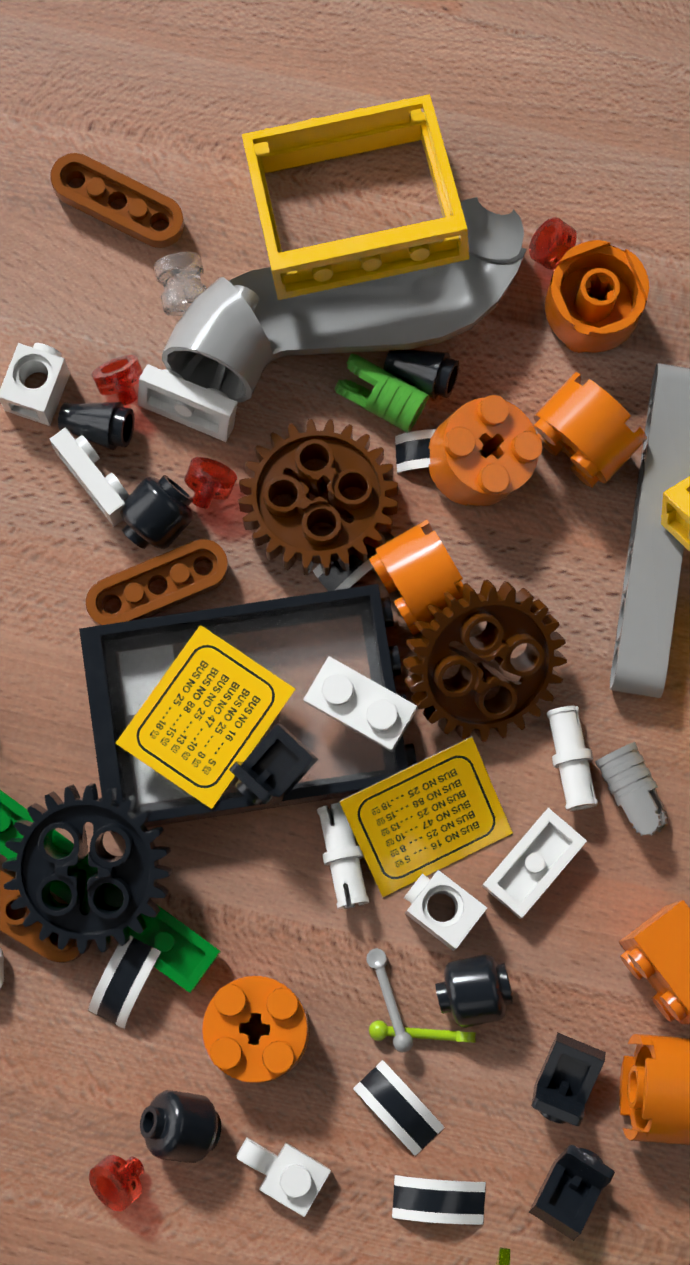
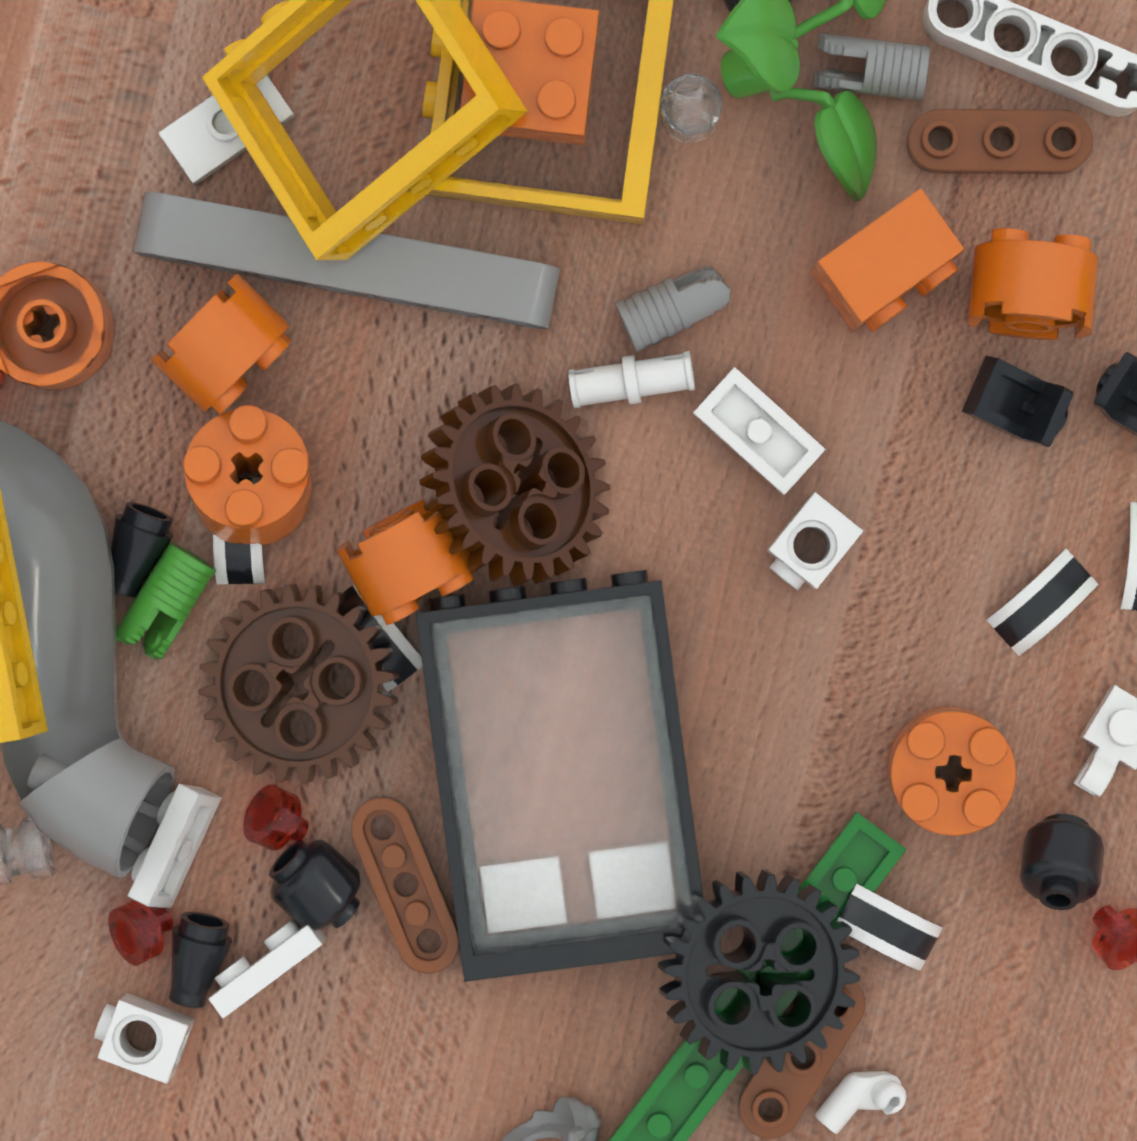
camera: 85 degrees left, 10 degrees up
yellow sticker [115,625,296,809] -> none
black bracket [229,724,318,805] -> none
white plate [303,656,418,752] -> none
white pin [317,803,369,909] -> none
yellow sticker [339,737,513,897] -> none
light grey hinge [366,948,413,1053] -> none
lime hinge [369,1020,476,1043] -> none
black head [435,954,514,1028] -> none

